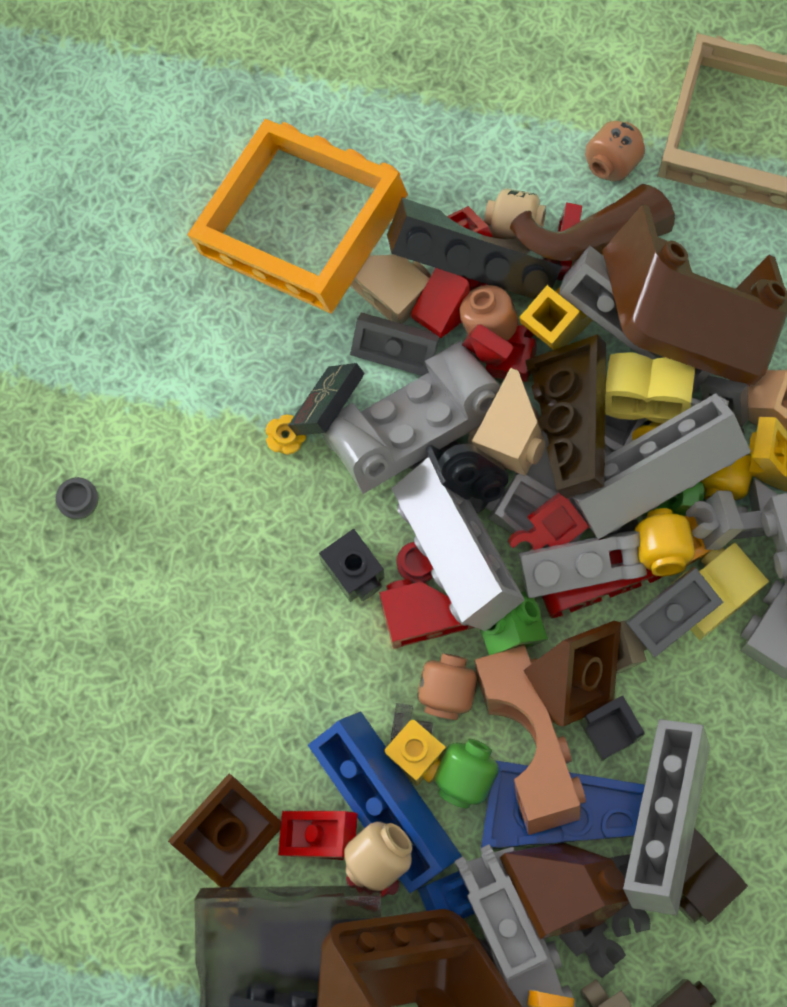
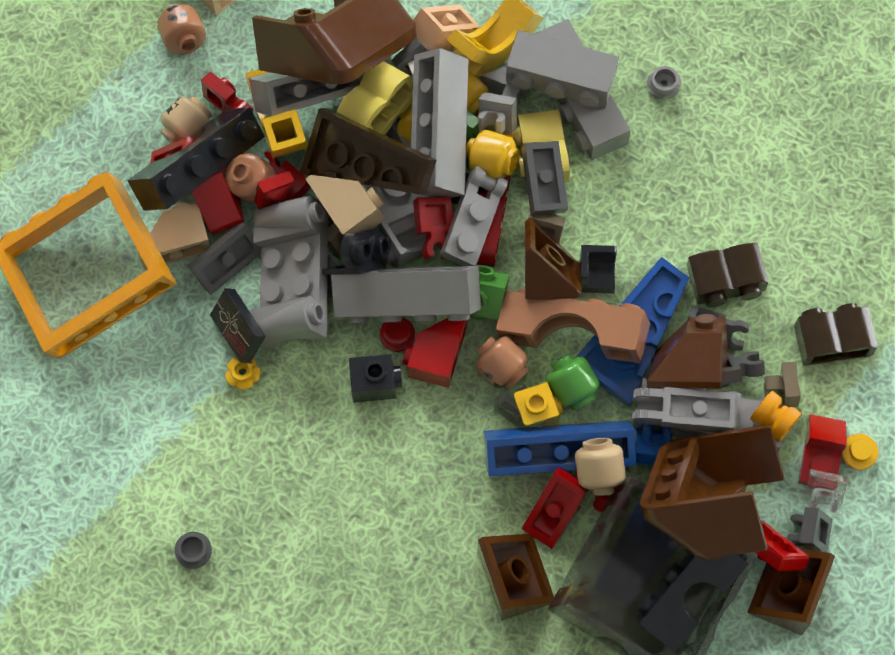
camera: 60 degrees left, 5 degrees down
reddish brown animal [510,184,675,261] -> none
light grey brick [623,719,710,916] -> none

